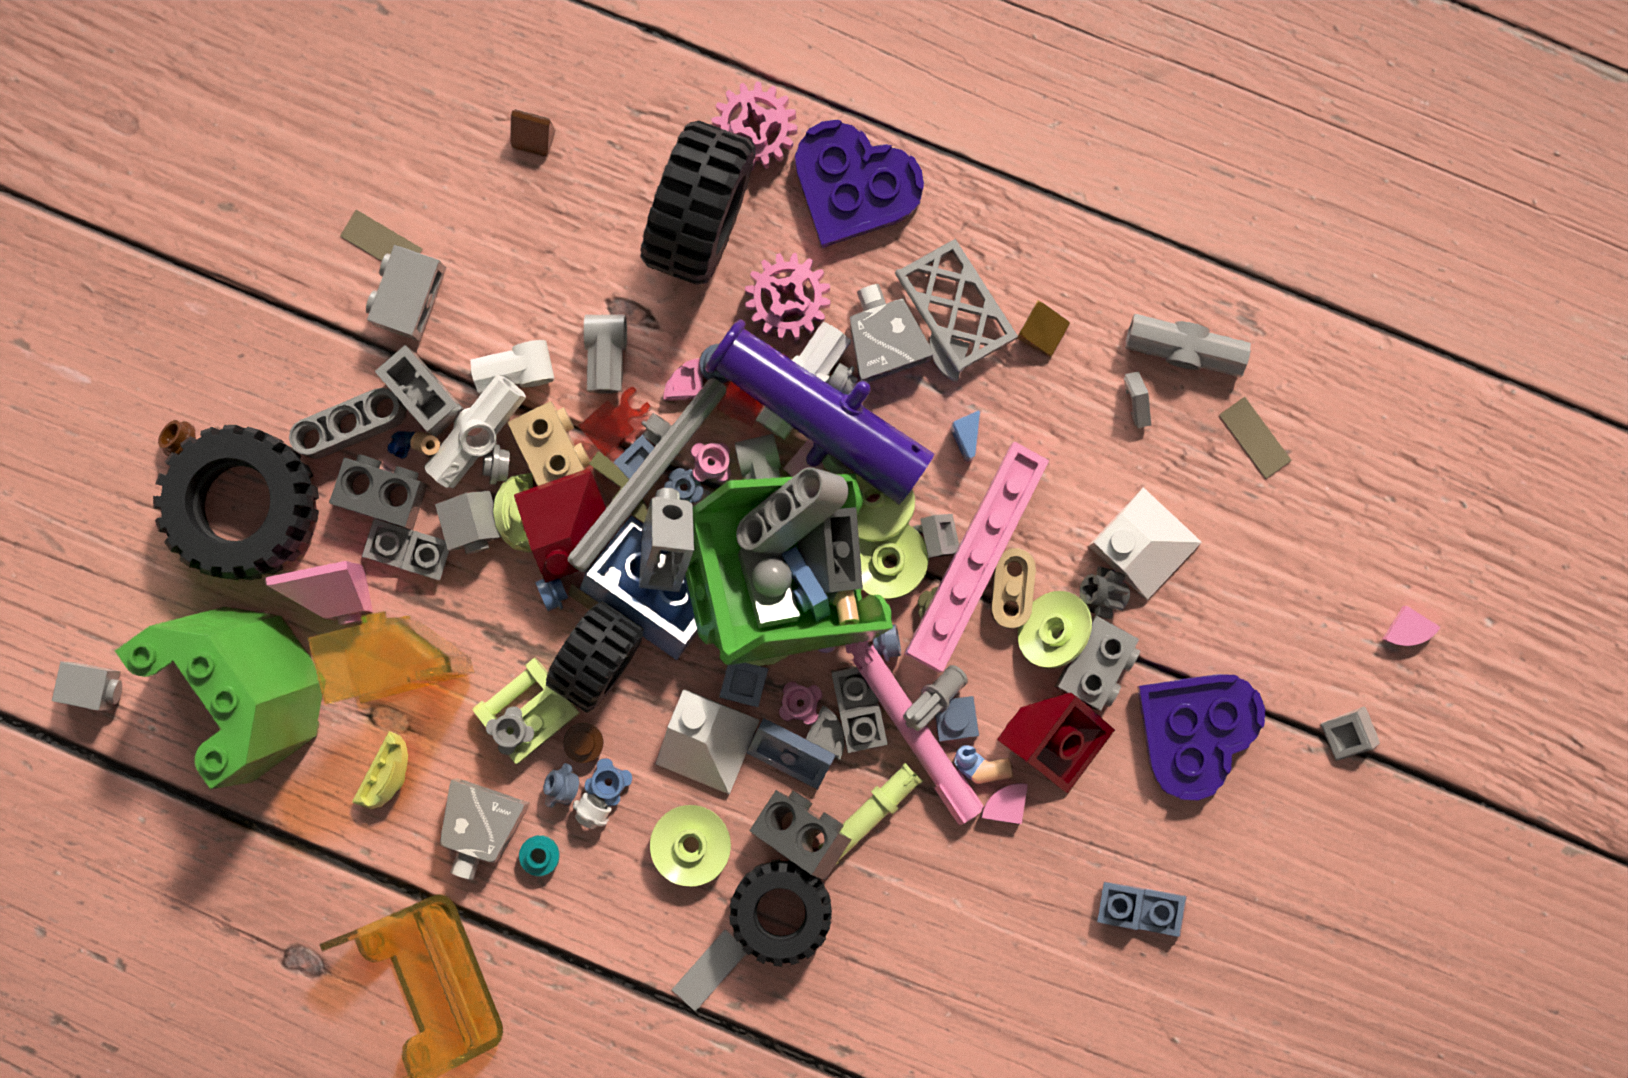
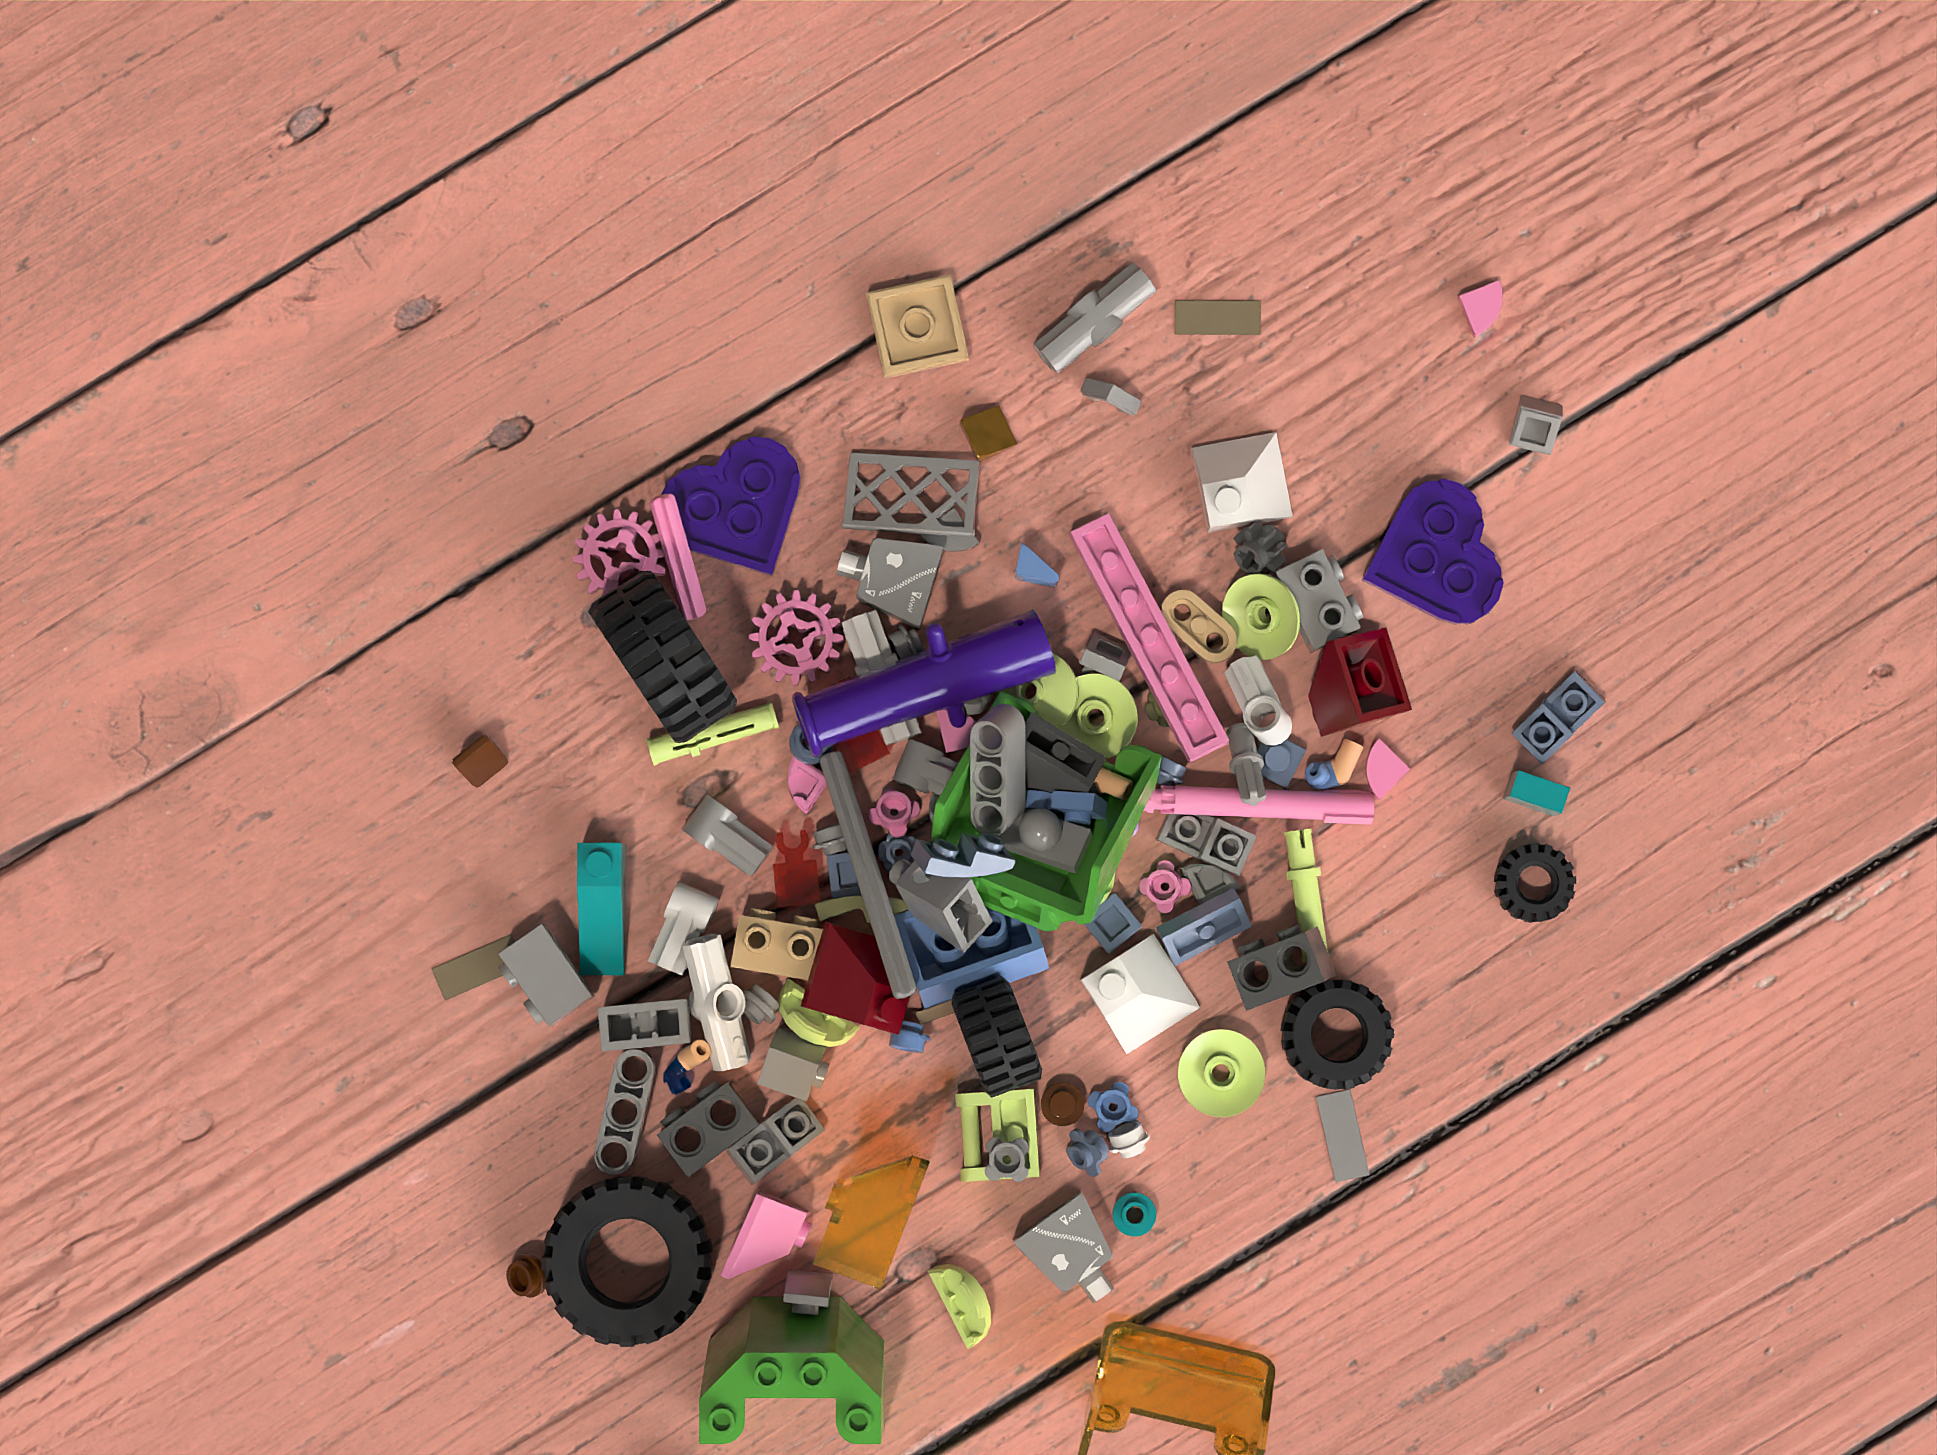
camera: 65 degrees left, 0 degrees up
none -> teal slope [577,843,626,975]
none -> yellowish green pin [646,701,779,765]
none -> bright pink axle [650,494,706,620]
none -> light grey slope [783,1269,833,1315]
none -> tan plate [866,275,969,379]
none -> sand blue slope [911,833,1016,877]
none -> white piece [1224,655,1292,746]
none -> black tyre [1494,843,1577,923]
none -> teal piece [1503,770,1570,816]

